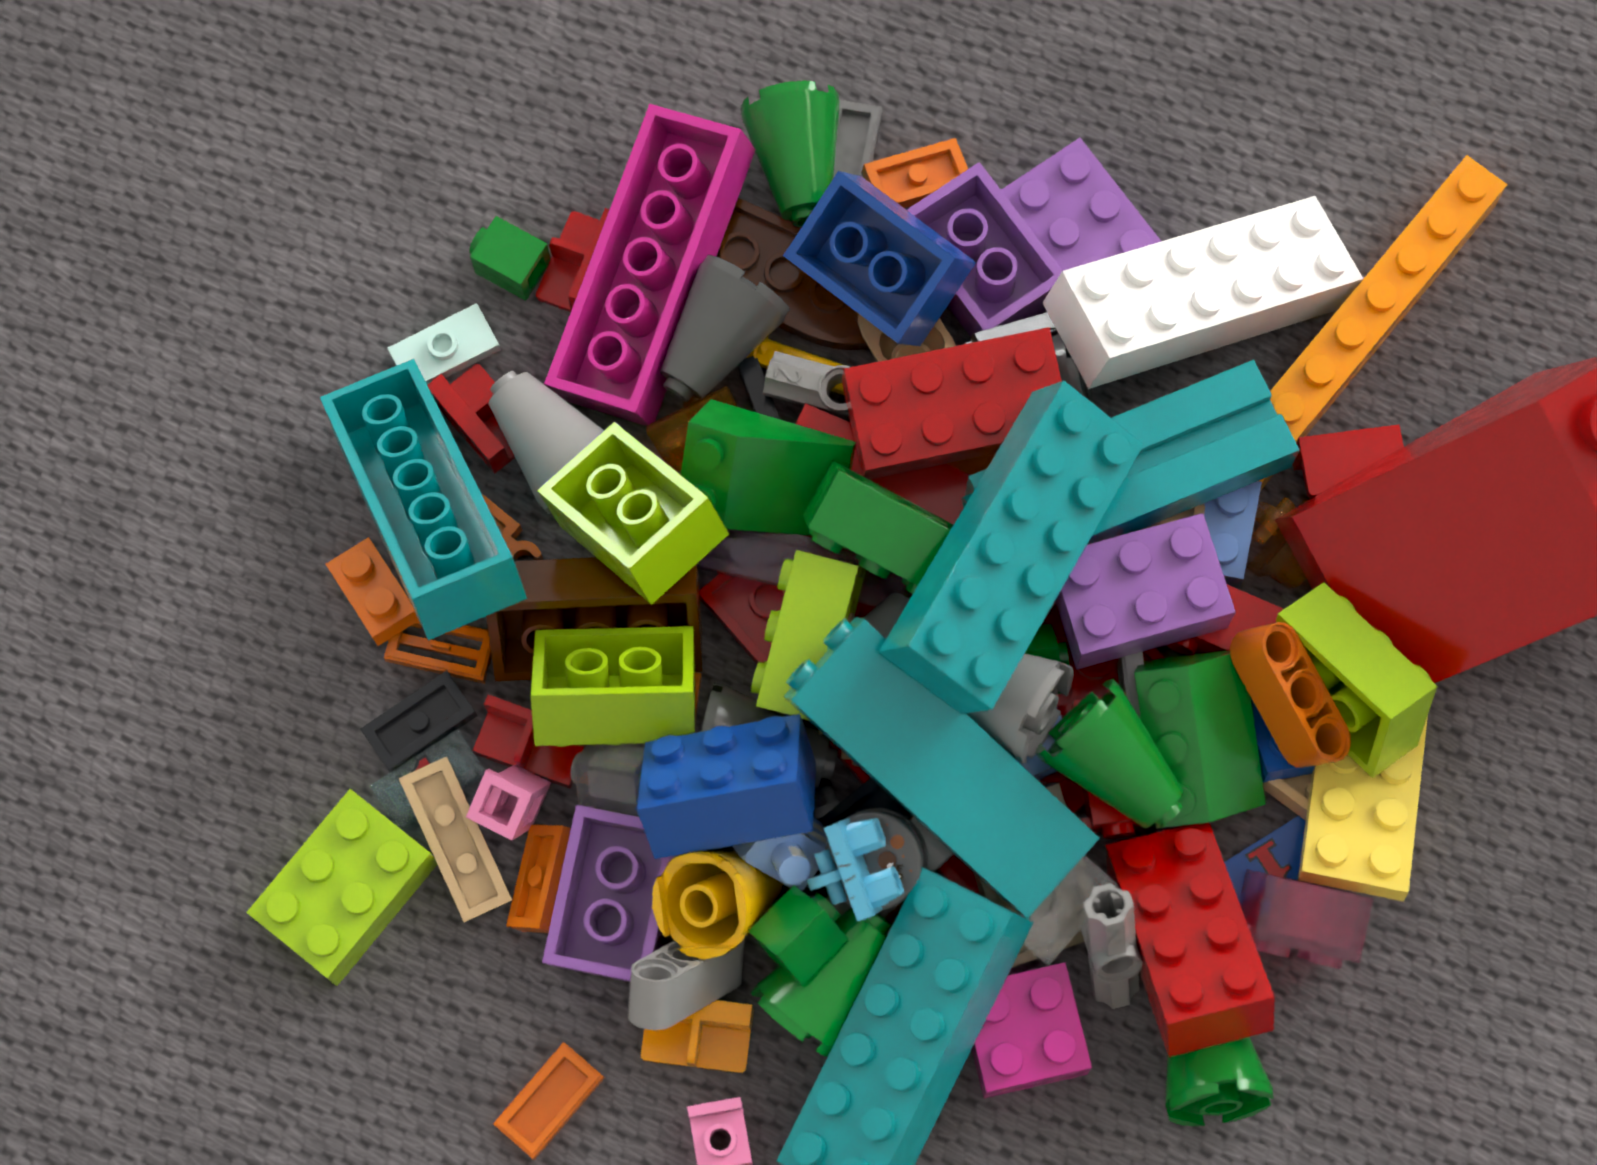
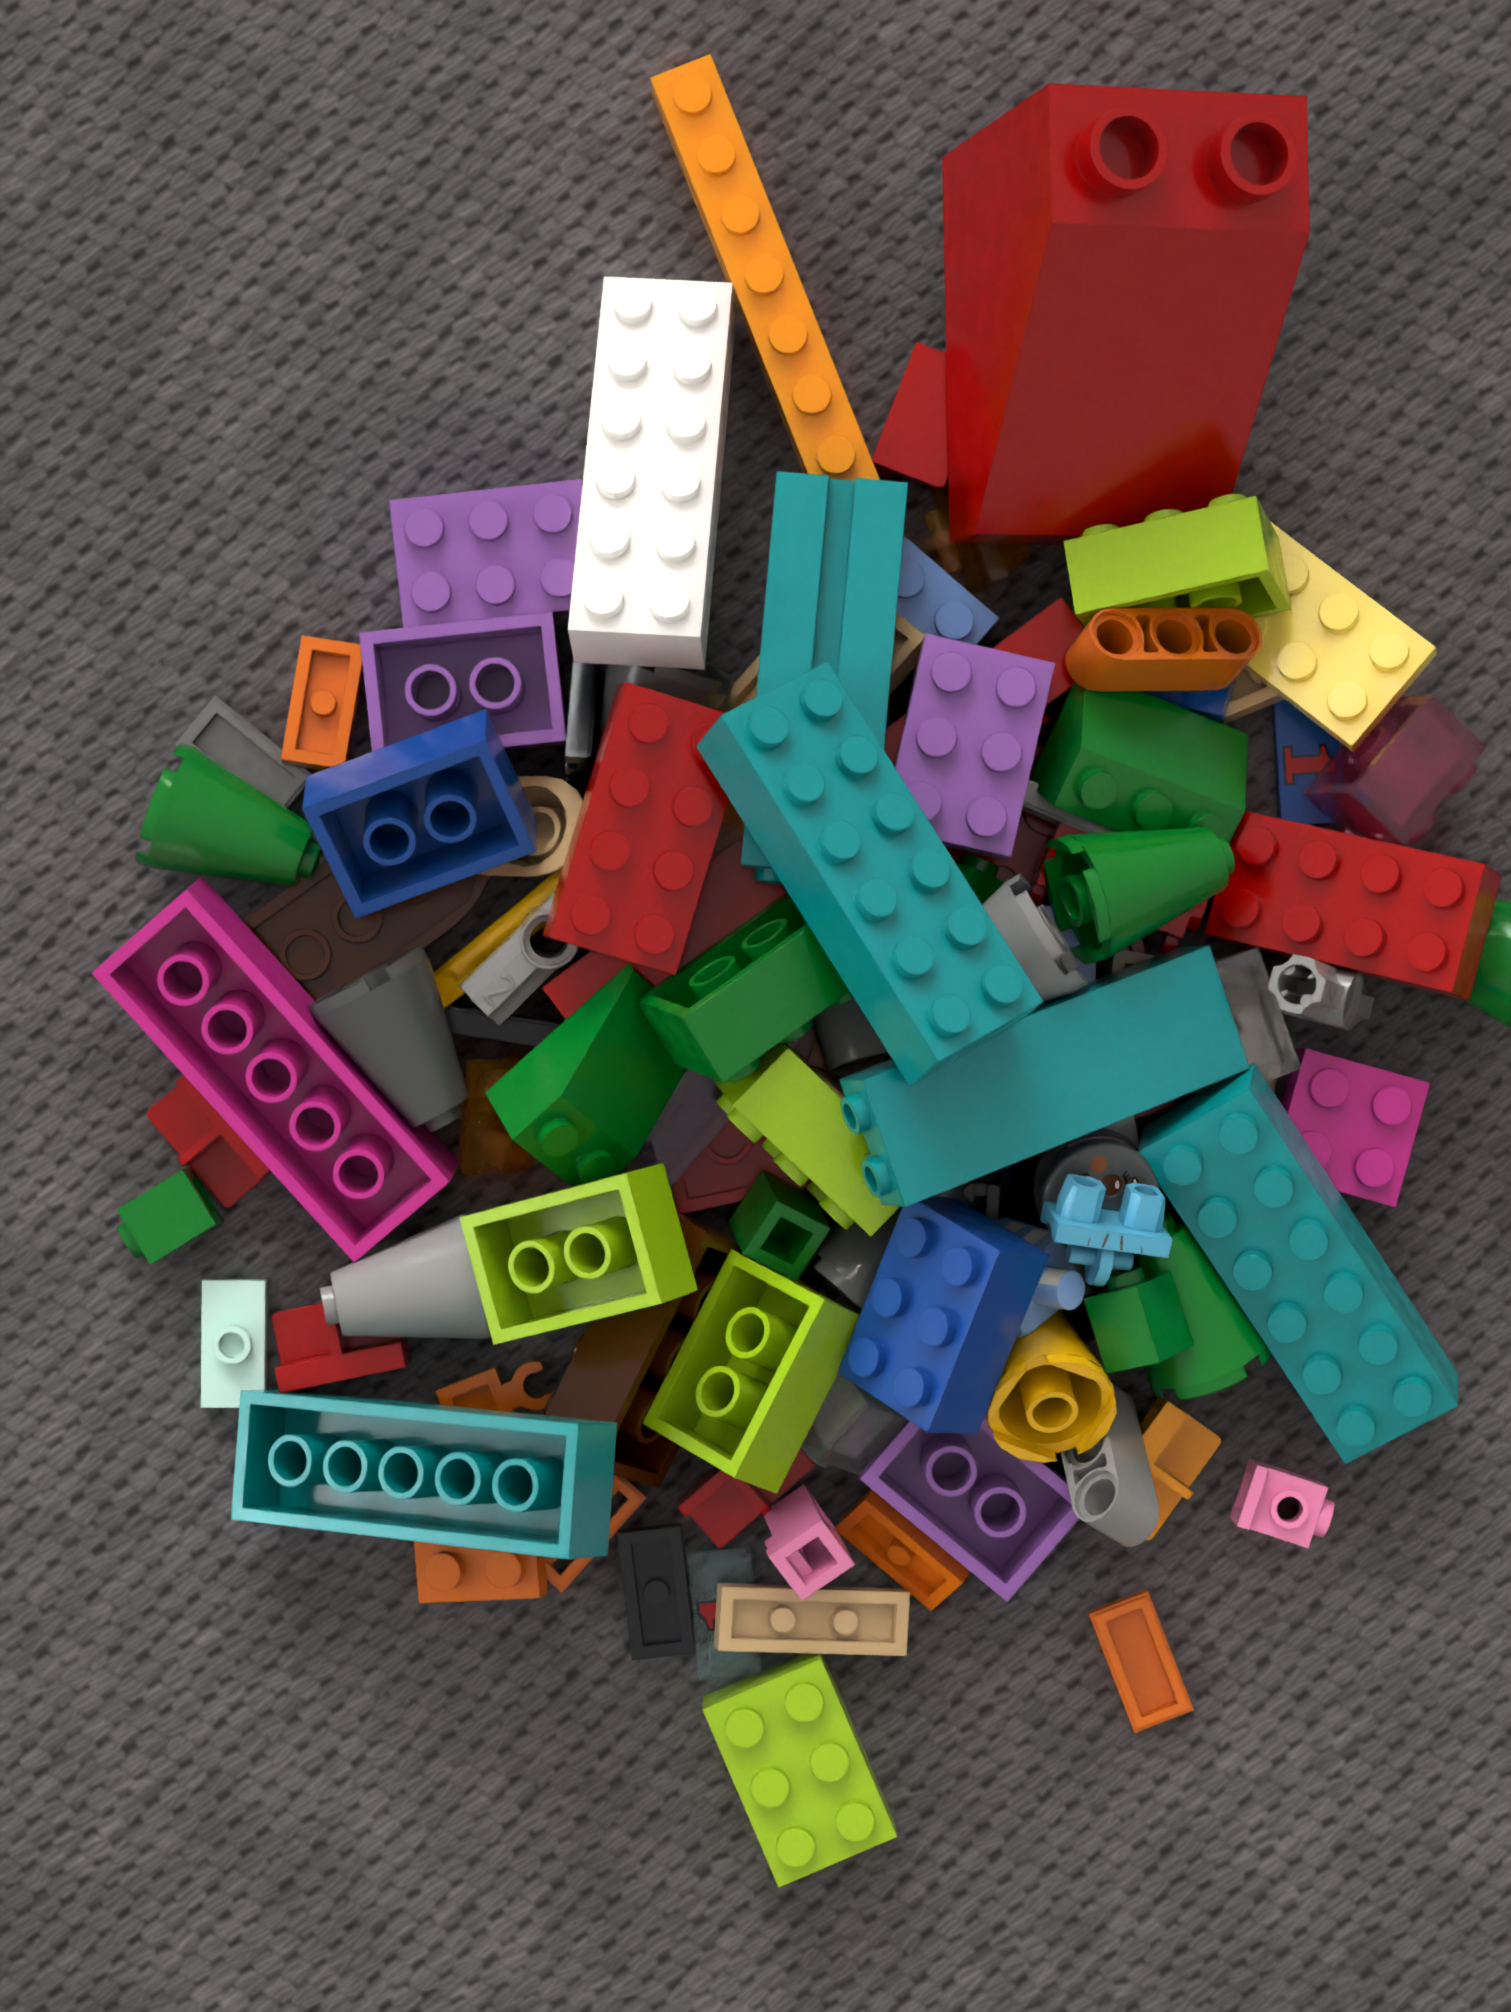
camera: 65 degrees left, 15 degrees up
none -> green brick [729,1170,831,1281]

